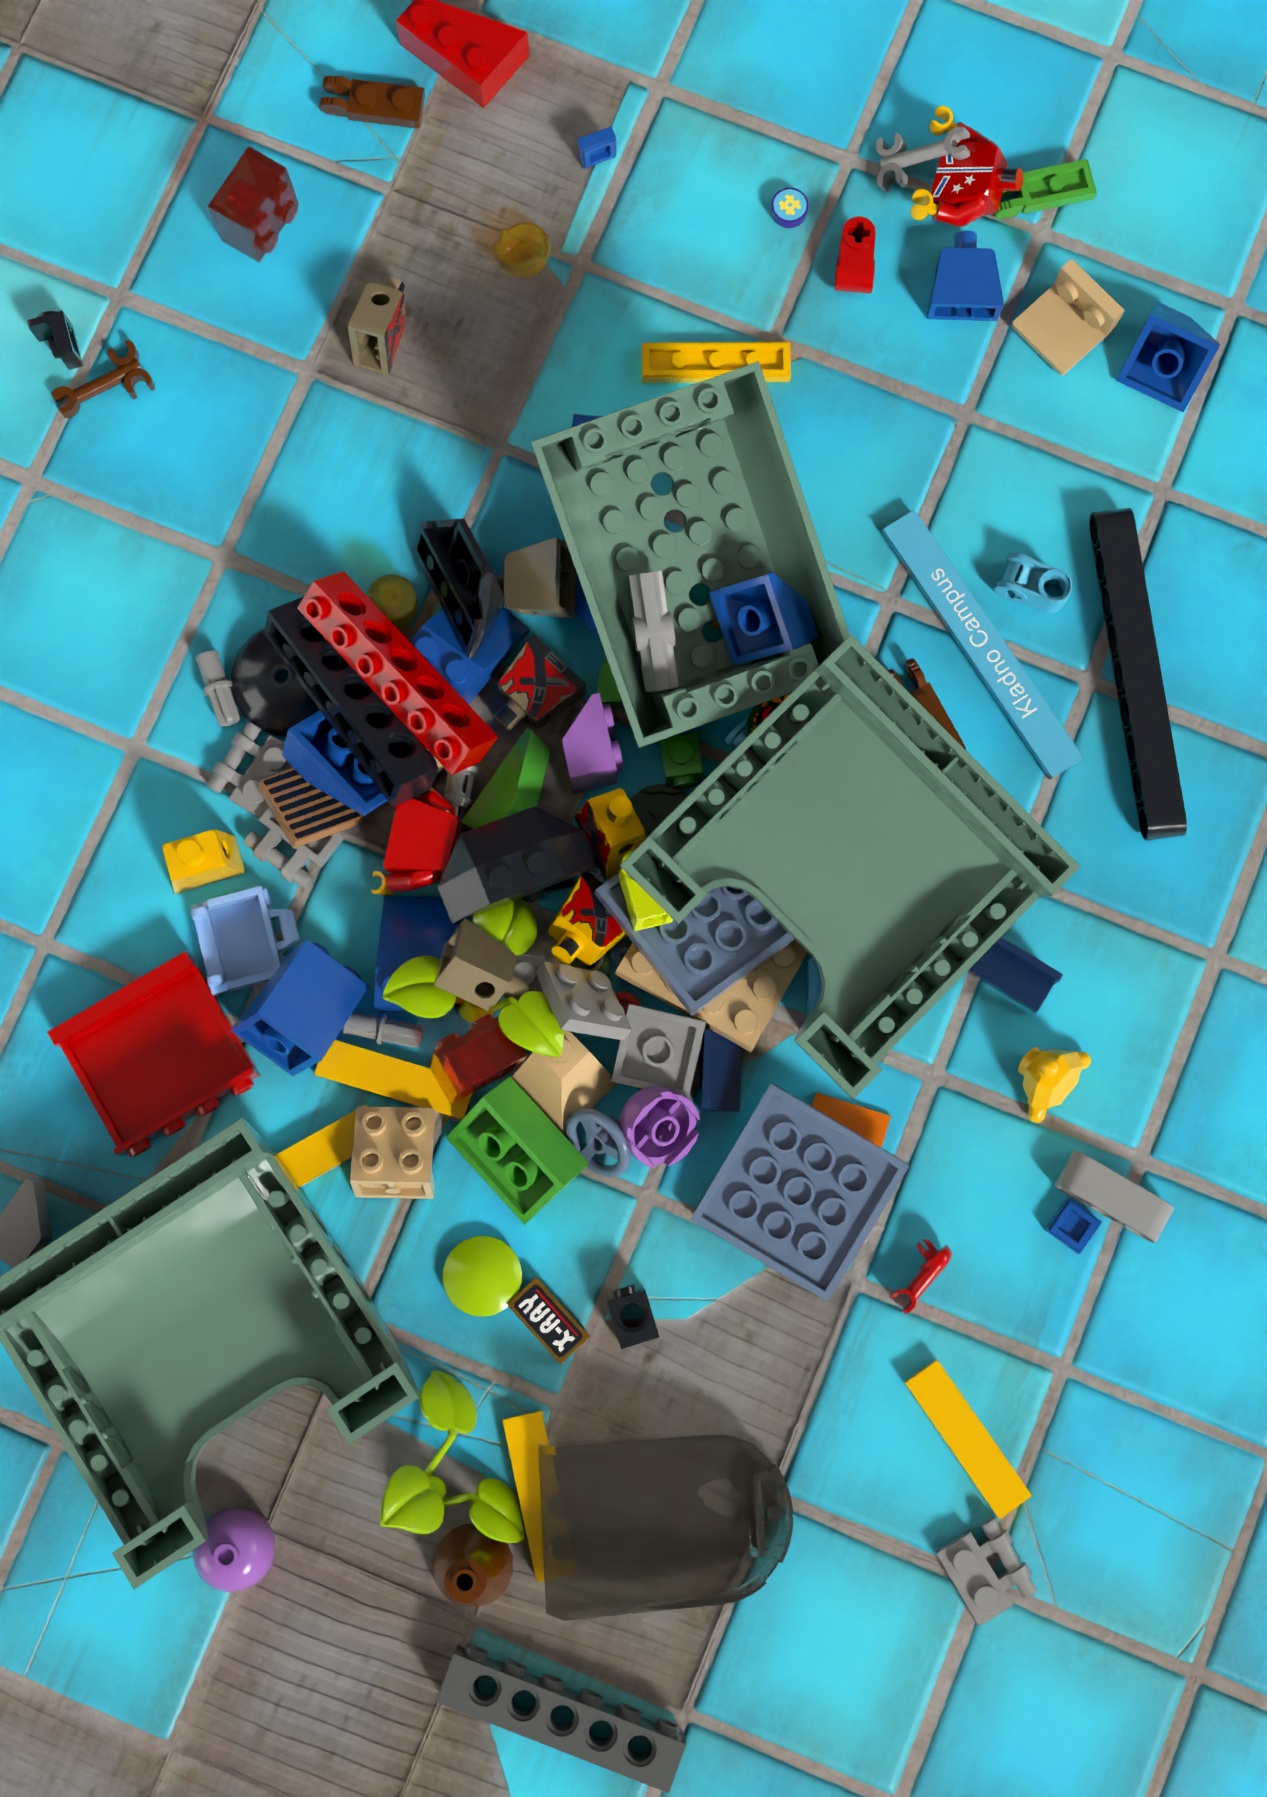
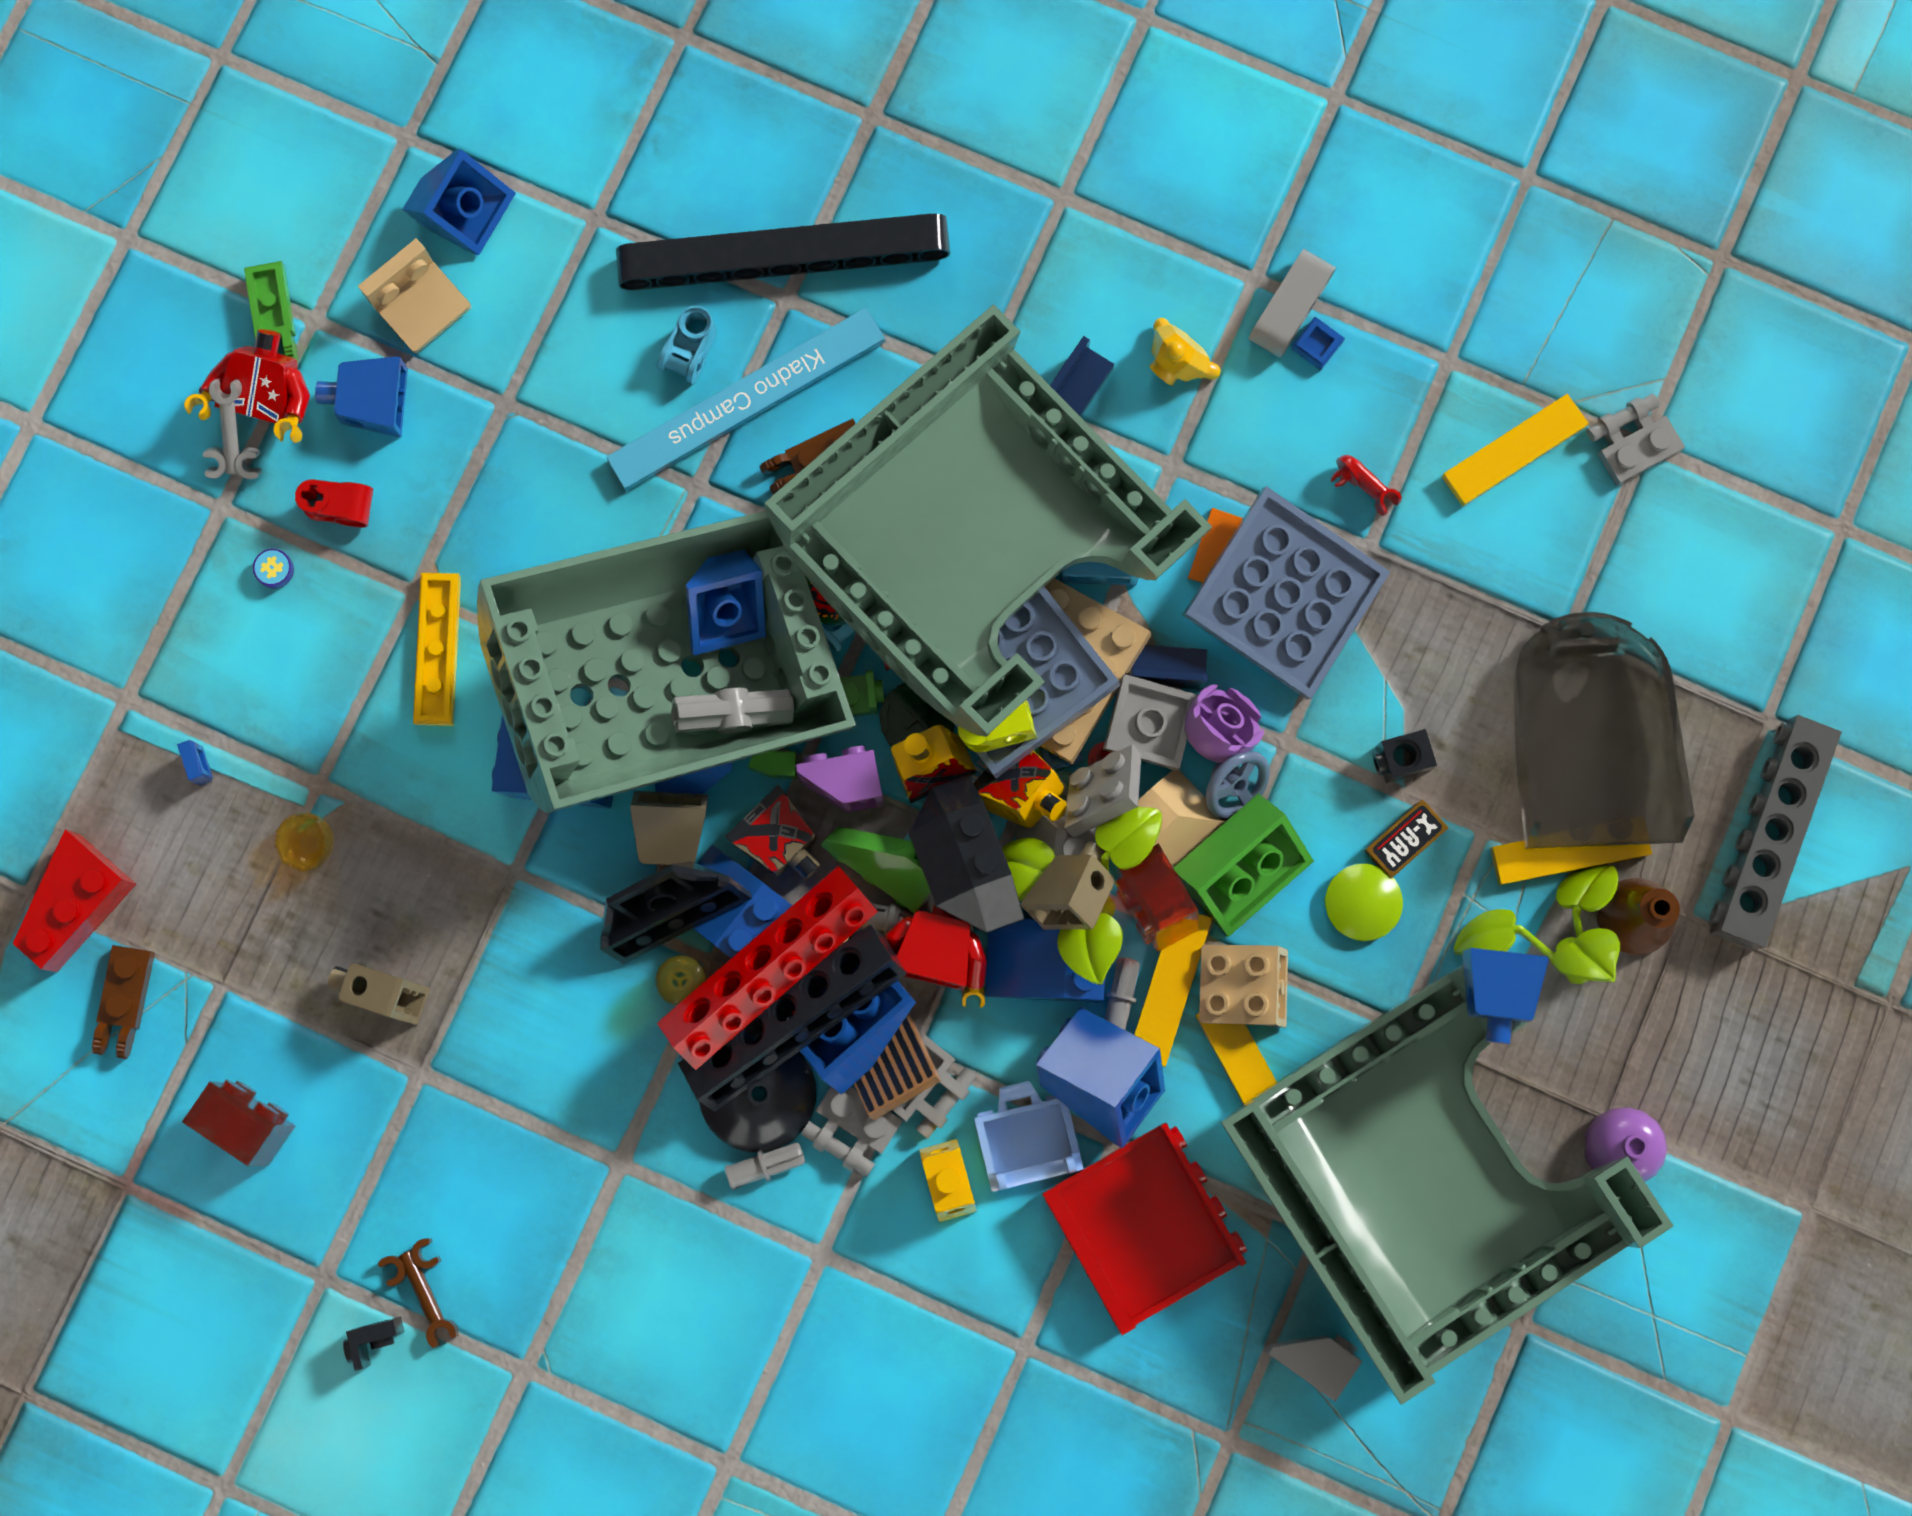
camera: 90 degrees left, 0 degrees up
none -> blue torso [1463,948,1549,1044]

